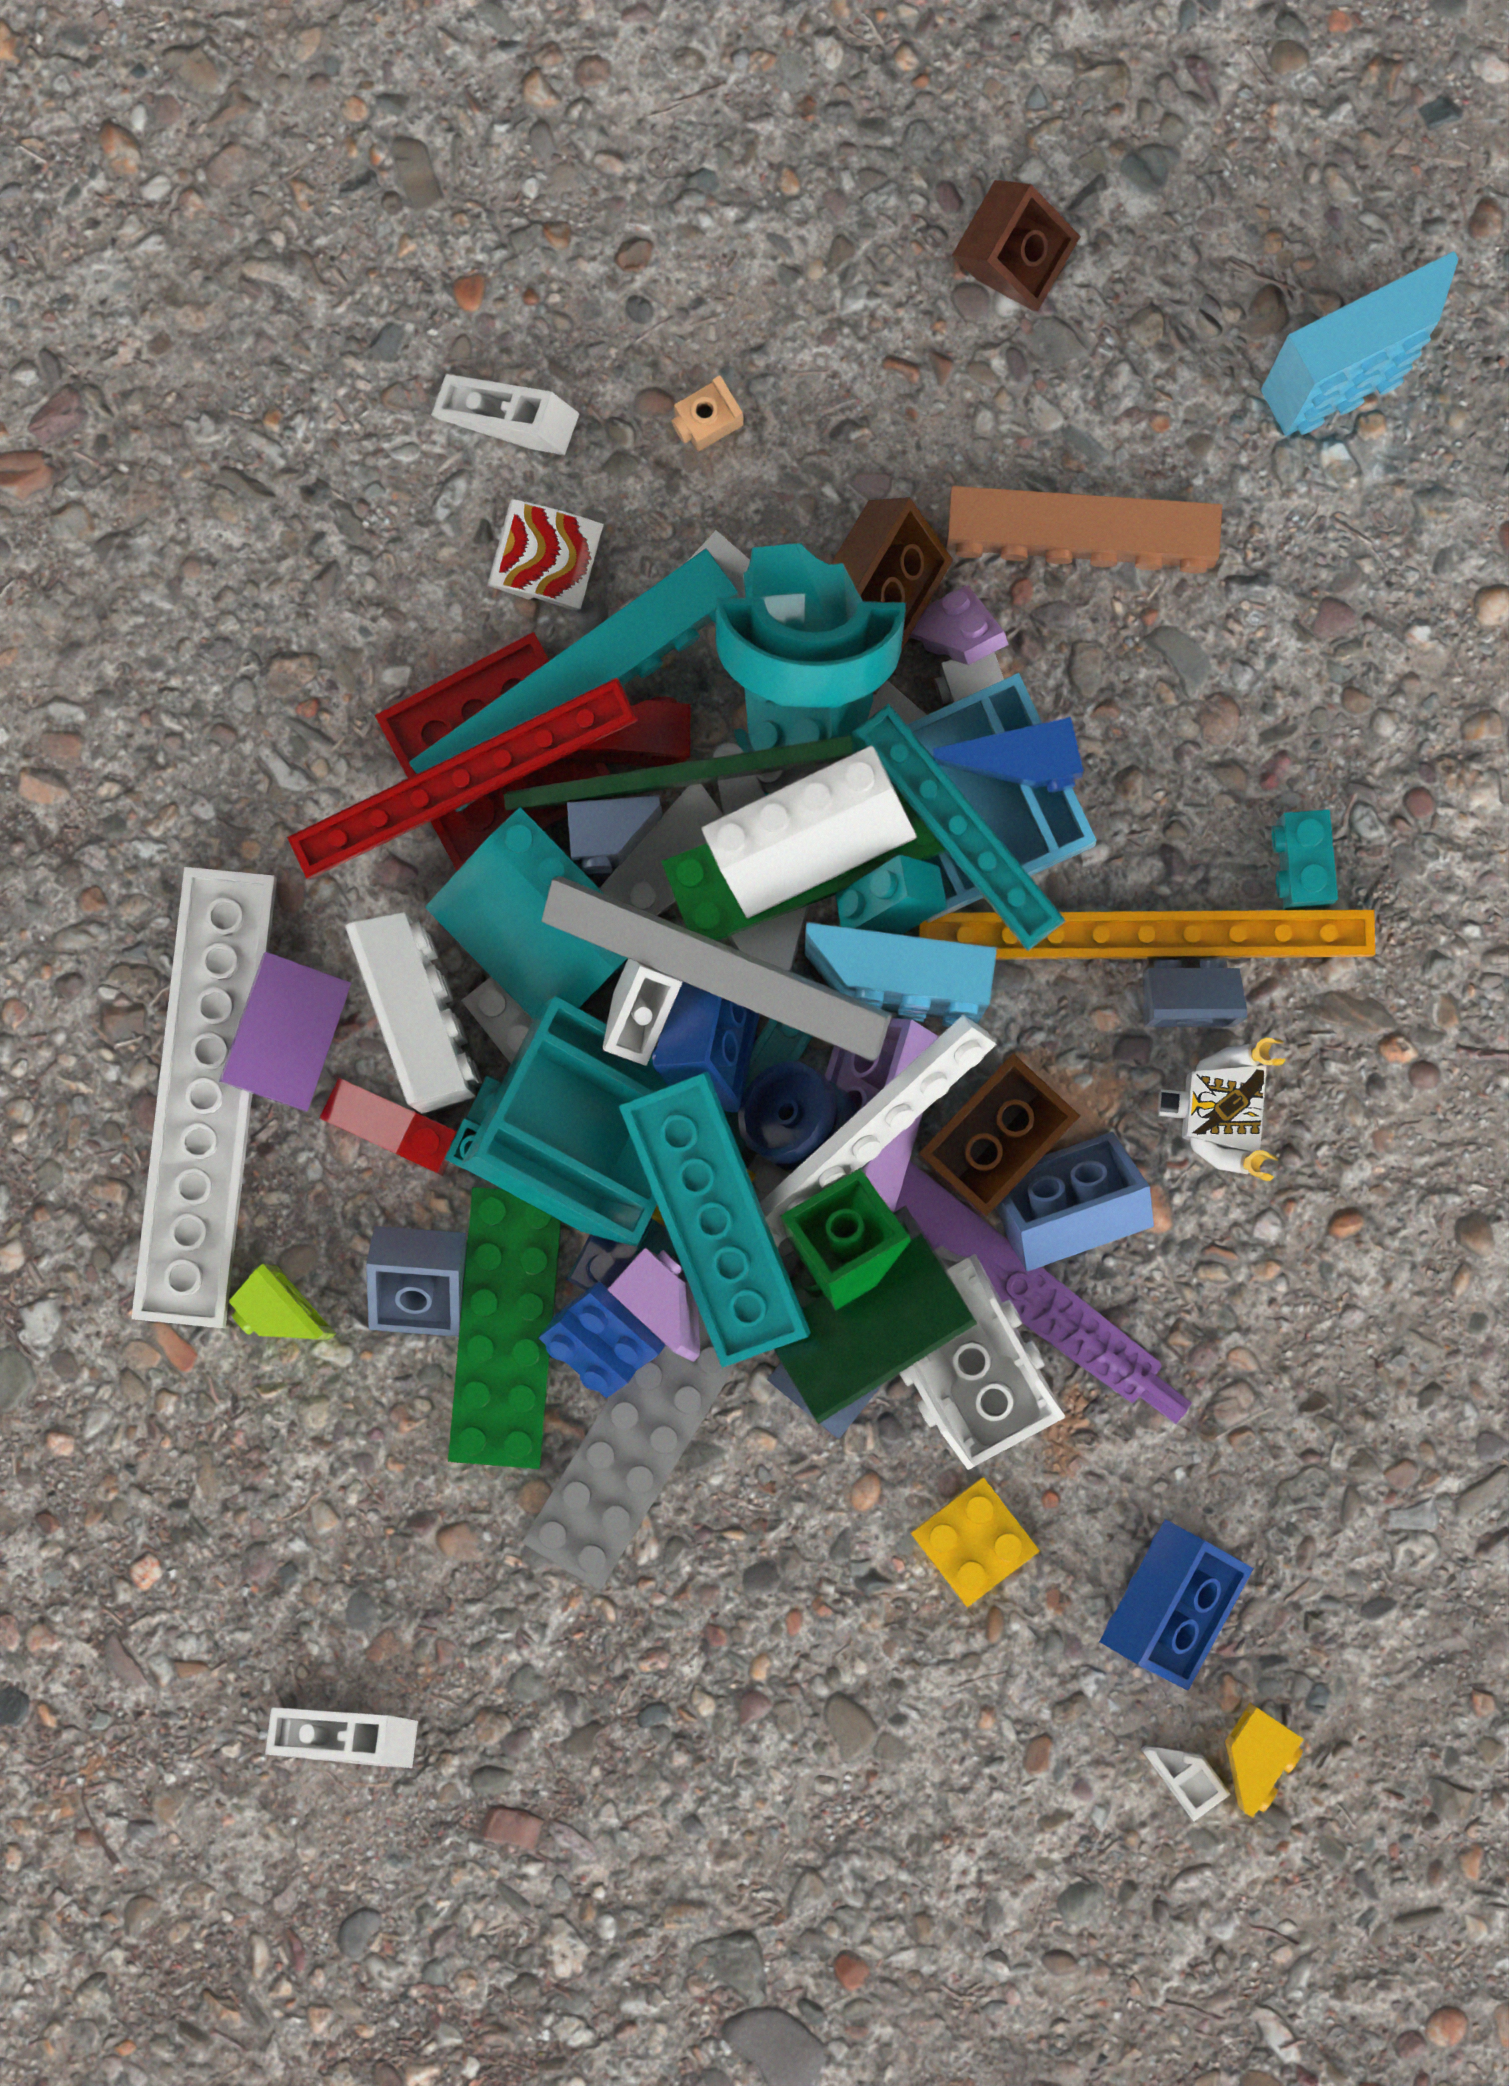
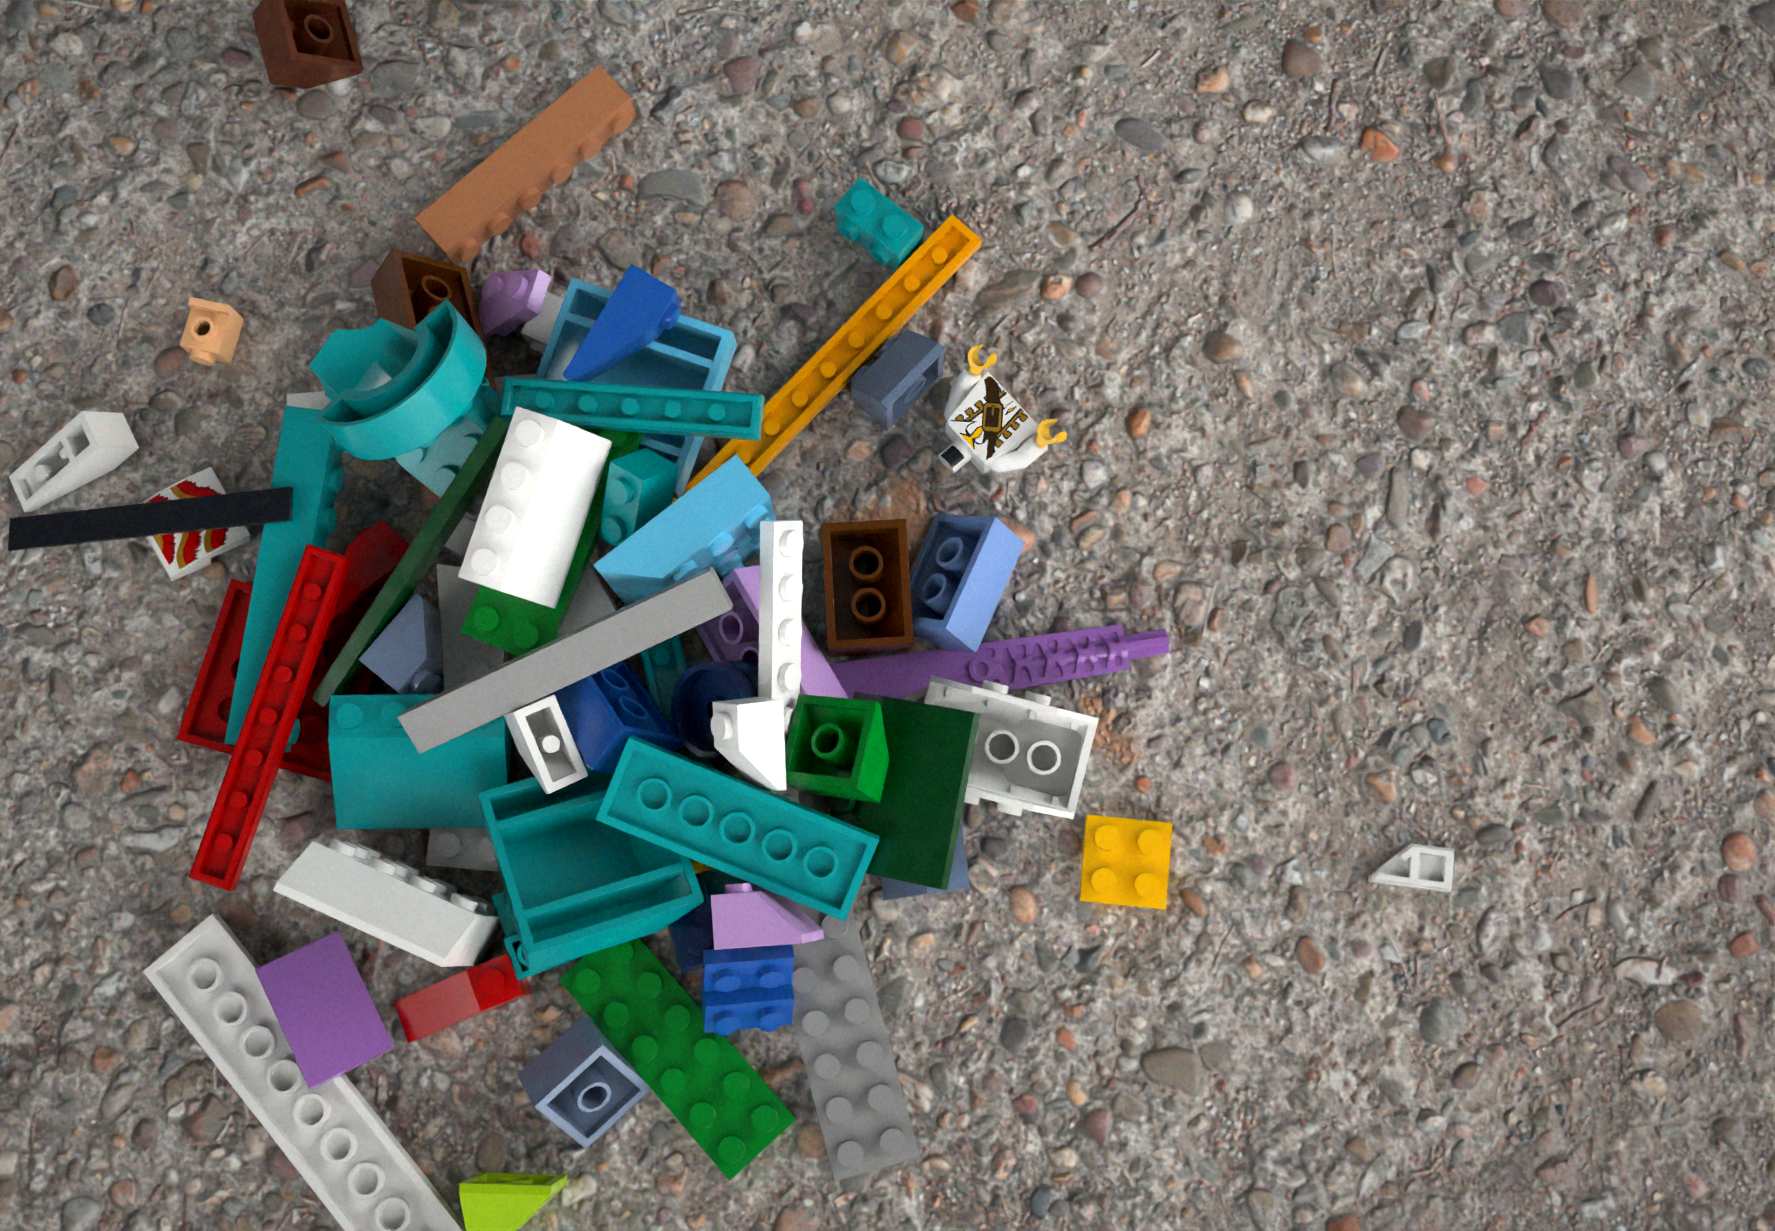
camera: 50 degrees left, 5 degrees down
blue slope [1099,1519,1254,1691] -> none
yellow slope [1225,1703,1304,1818] -> none
none -> black piece [8,487,293,551]
none -> white slope [711,697,787,791]

